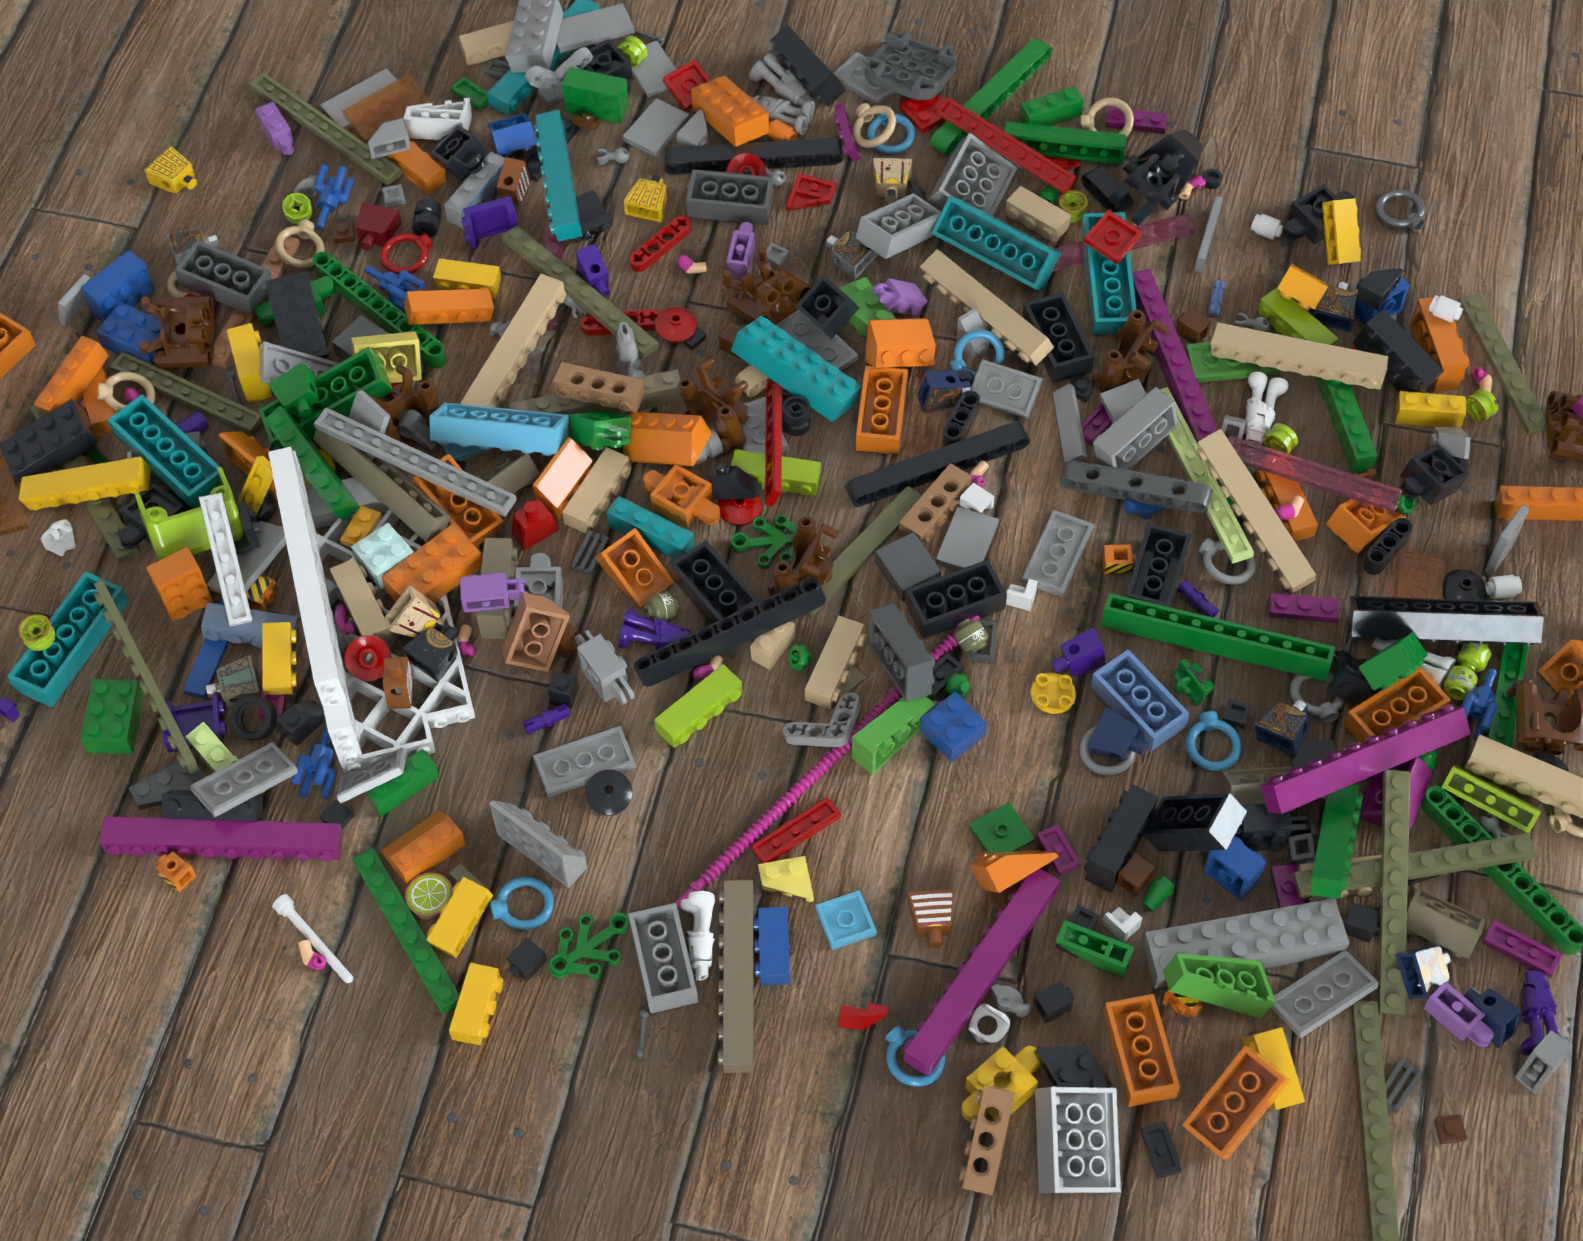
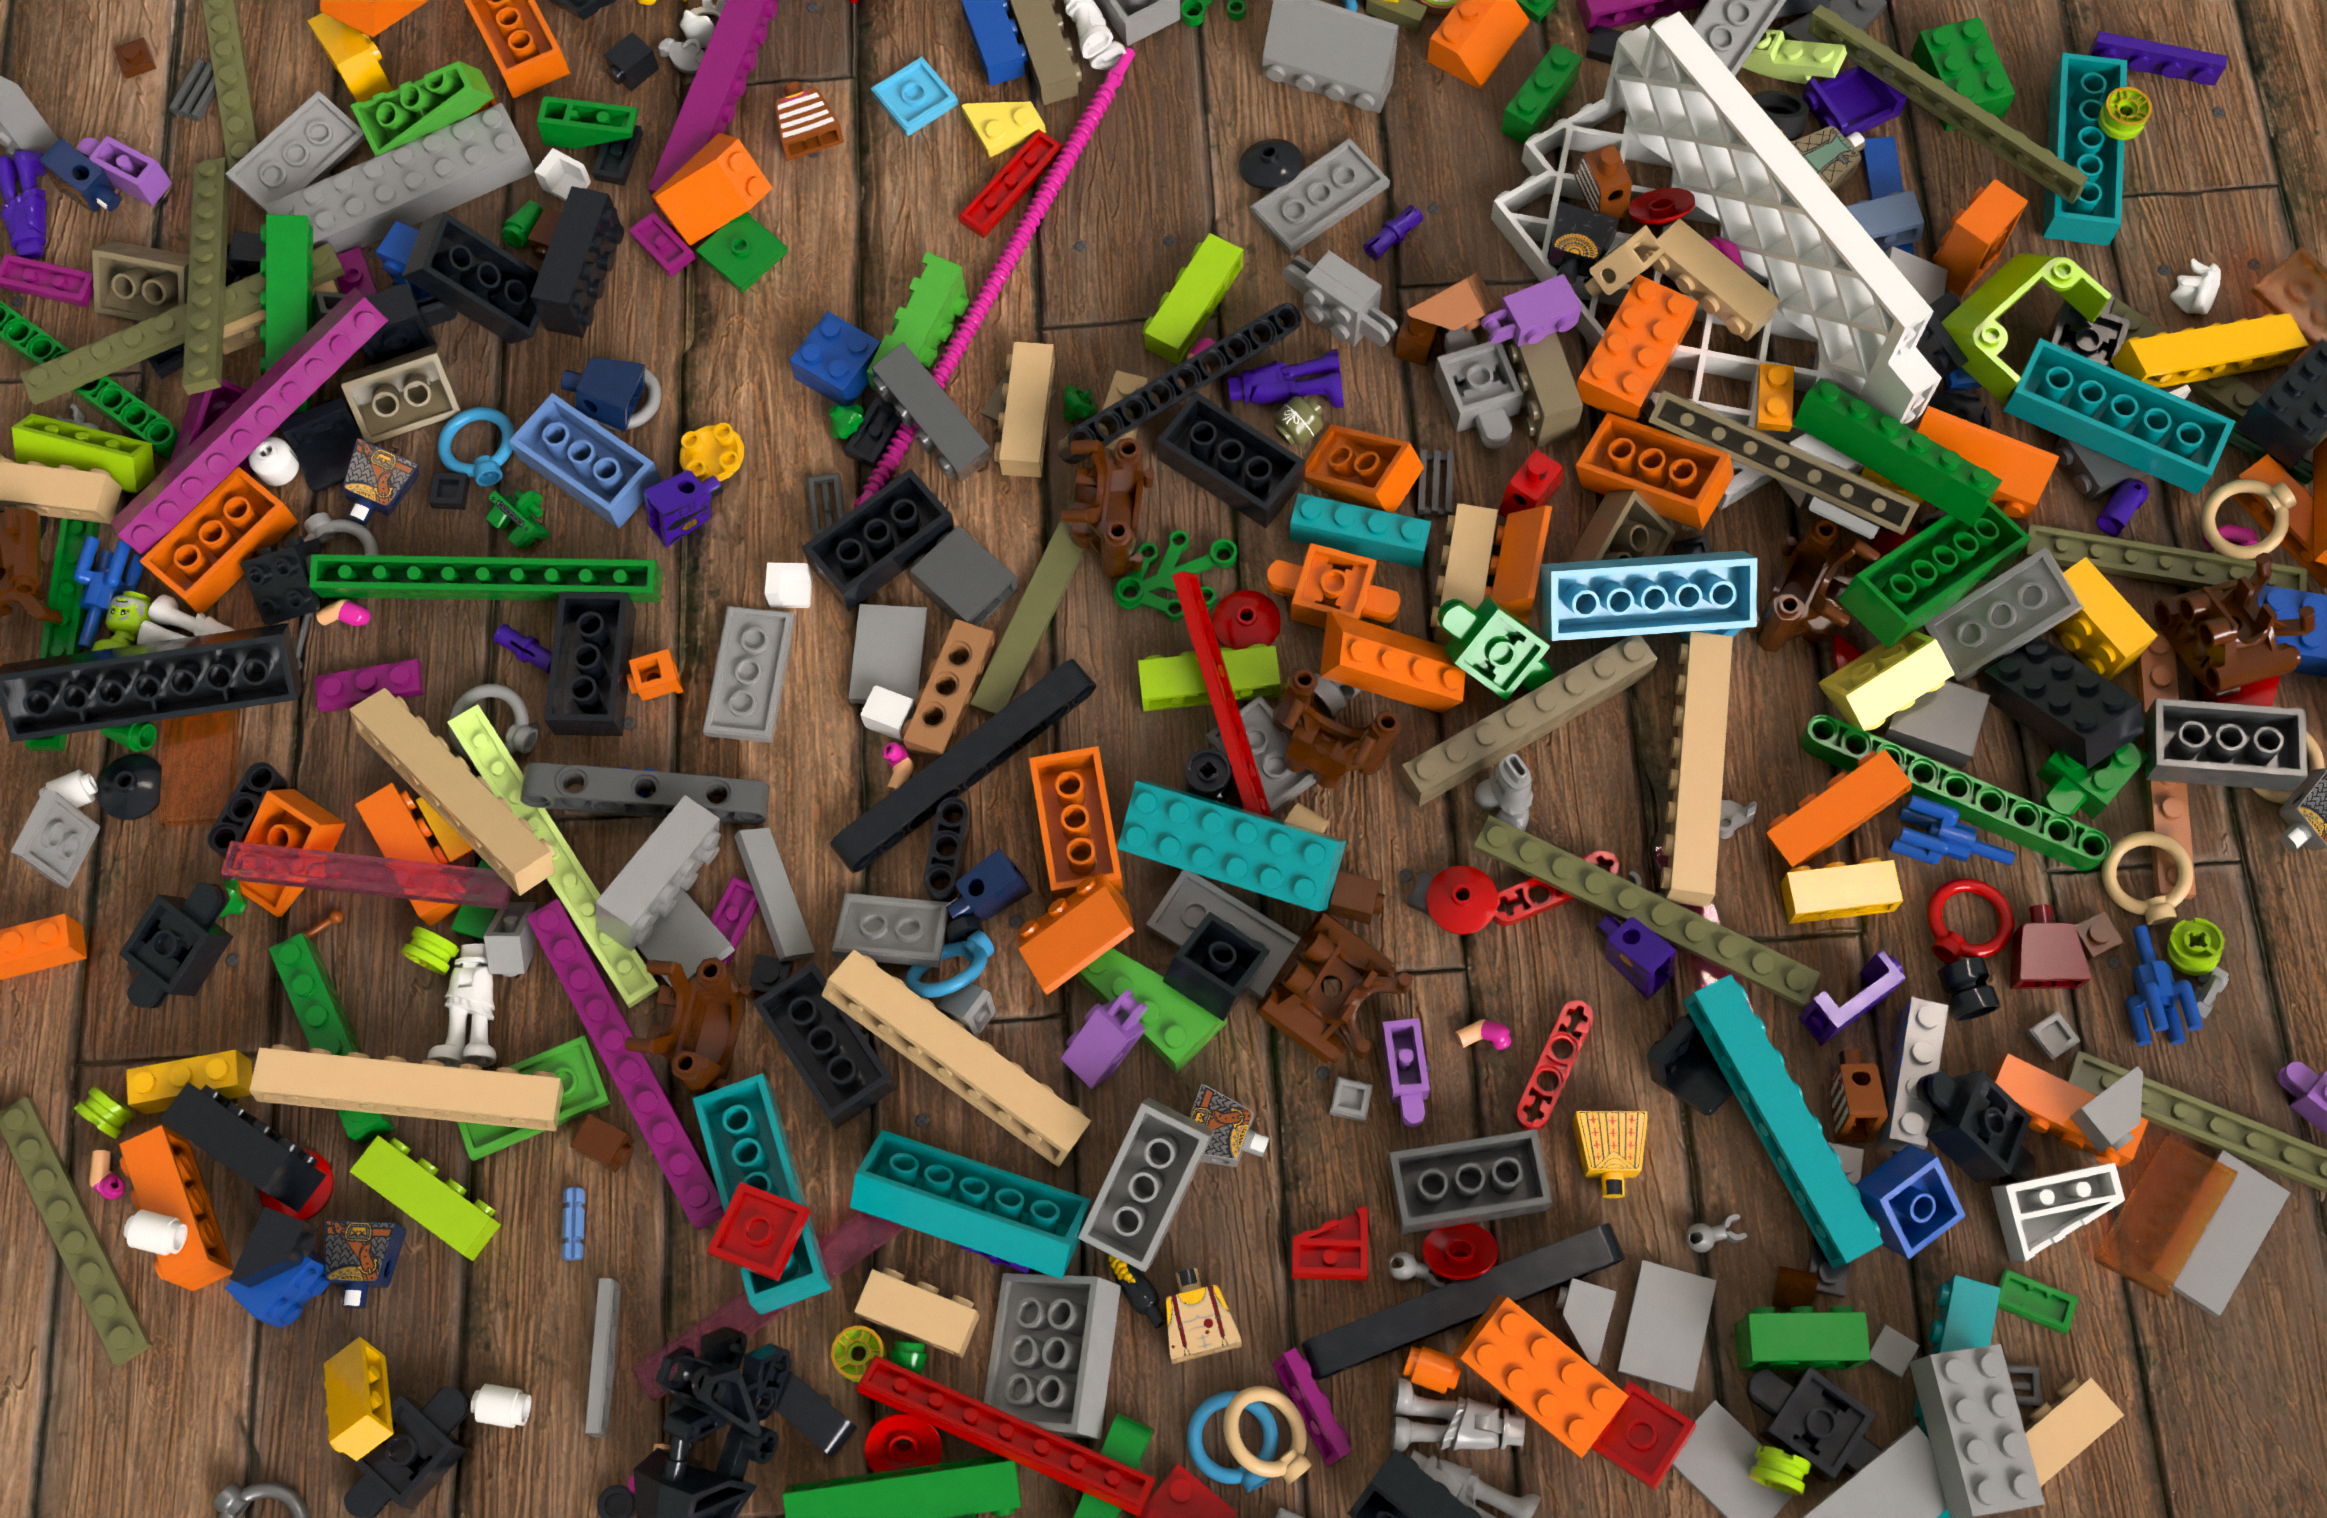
camera: 165 degrees right, 10 degrees up
white tile [199,493,252,627] -> none
yellow plate [236,456,273,516] -> none
green torso [268,363,319,418] -> none
light grey plate [314,408,517,517] -> none
light grey tile [336,747,407,804] -> none
light aqua brick [351,523,414,590] -> none
dark grey piece [396,409,438,452] -> none
light grey beam [525,47,593,93] -> none
black brick [547,671,579,709] -> none
medium nougat brick [553,362,645,413] -> none
black slope [709,464,762,500] -> none
light grey beam [783,692,861,747] -> none
olive head [954,618,989,653] -> none
light grey arm [1235,313,1269,332] -> none
dark pink arm [1274,496,1304,520] -> none
light orange slope [1277,264,1328,310] -> none
green brick [1359,632,1428,691] -> none
torso [1396,946,1450,999] -> none
light grey slope [1430,427,1471,459] -> none

